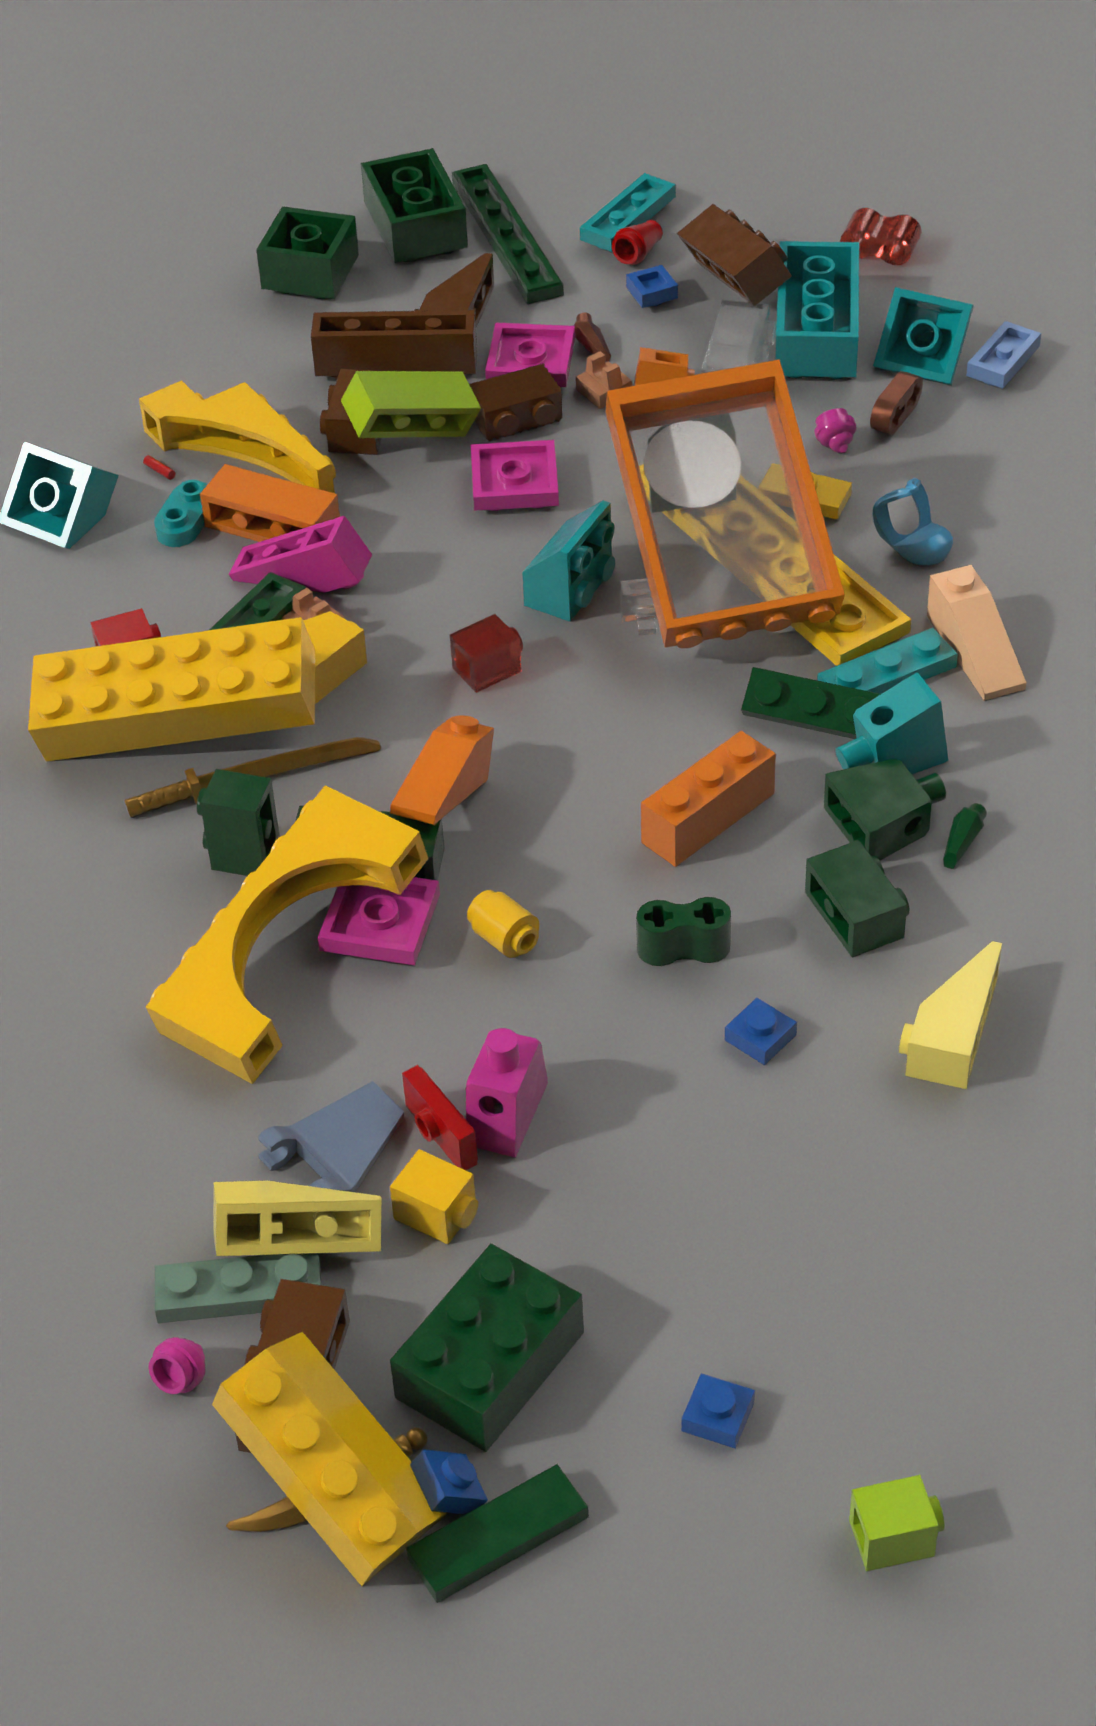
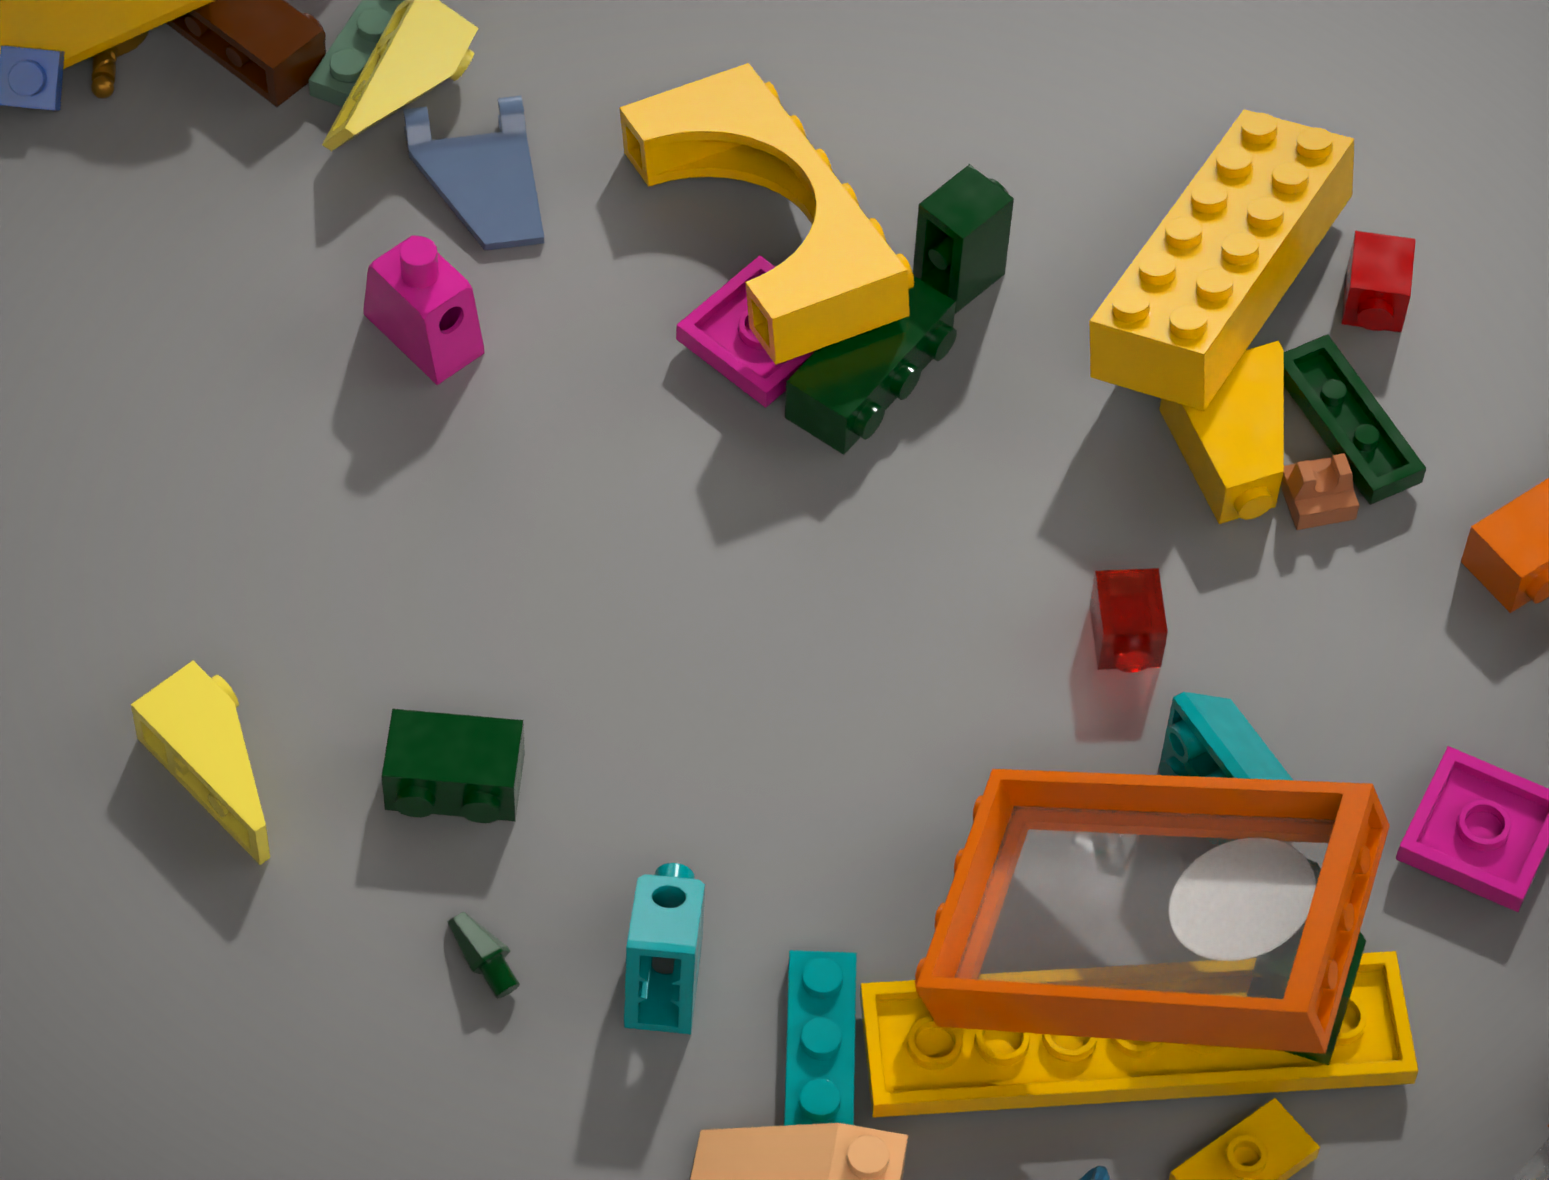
camera: 115 degrees right, 10 degrees up
pearl gold sword [125,737,381,817] -> none
dark pink slope [228,516,372,593] -> none
orange slope [390,715,494,825] -> none
yellow brick [390,1149,479,1245] -> none
dark green brick [390,1243,584,1452] -> none
red plate [402,1065,478,1171] -> none
yellow brick [467,890,540,958] -> none
dark green axle [636,897,731,966] -> none
orange brick [641,730,776,867] -> none
blue plate [725,997,797,1065] -> none
dark green plate [741,667,881,739] -> none
dark green torso [824,759,946,861] -> none

